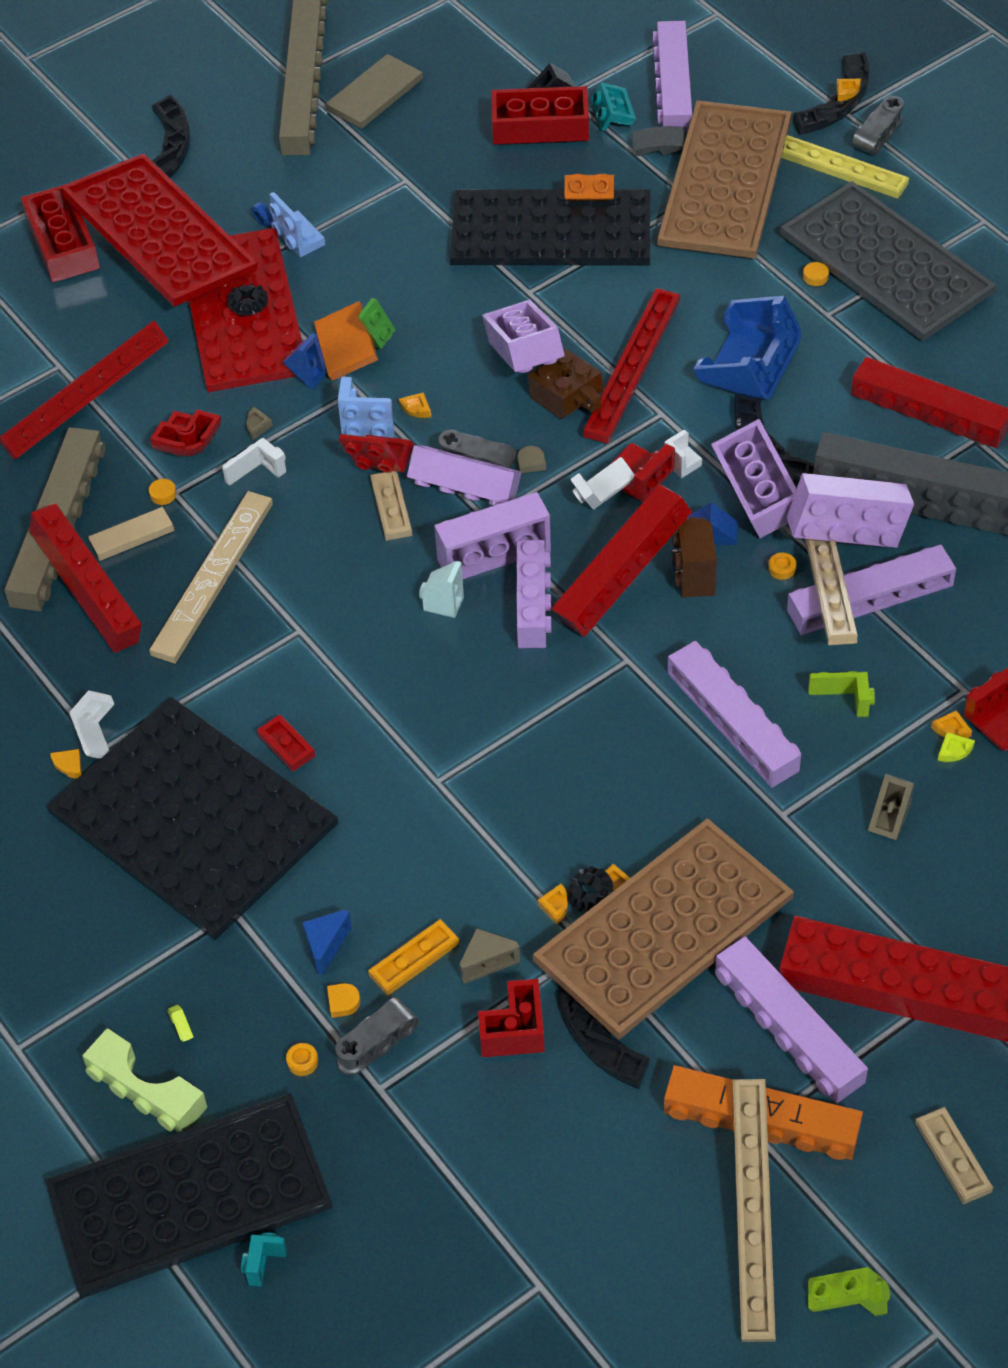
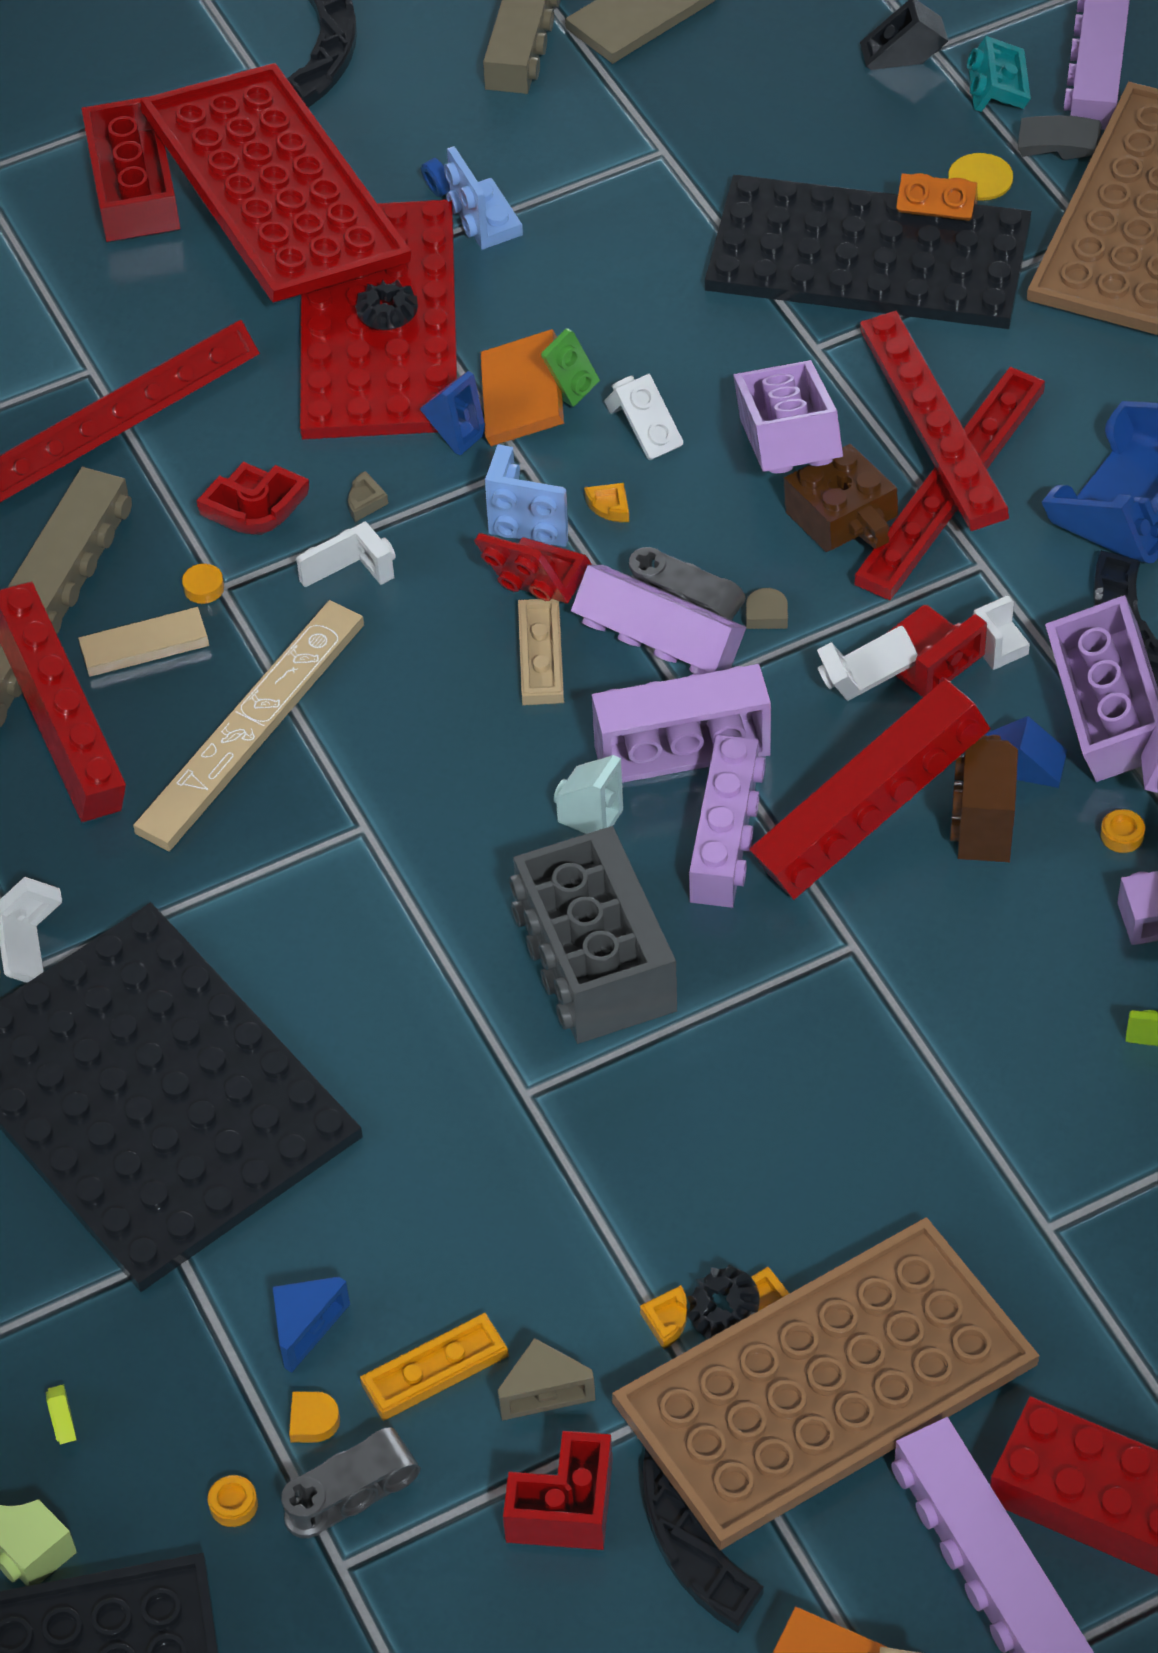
camera: 10 degrees right, 0 degrees up
red plate [257,715,316,772] -> none
red brick [491,86,589,144] -> none
lavender brick [668,641,801,788] -> none
none -> dark grey brick [509,826,677,1044]
none -> white bracket [604,373,683,460]
none -> red plate [860,310,1009,531]
none -> yellow piece [948,153,1013,201]

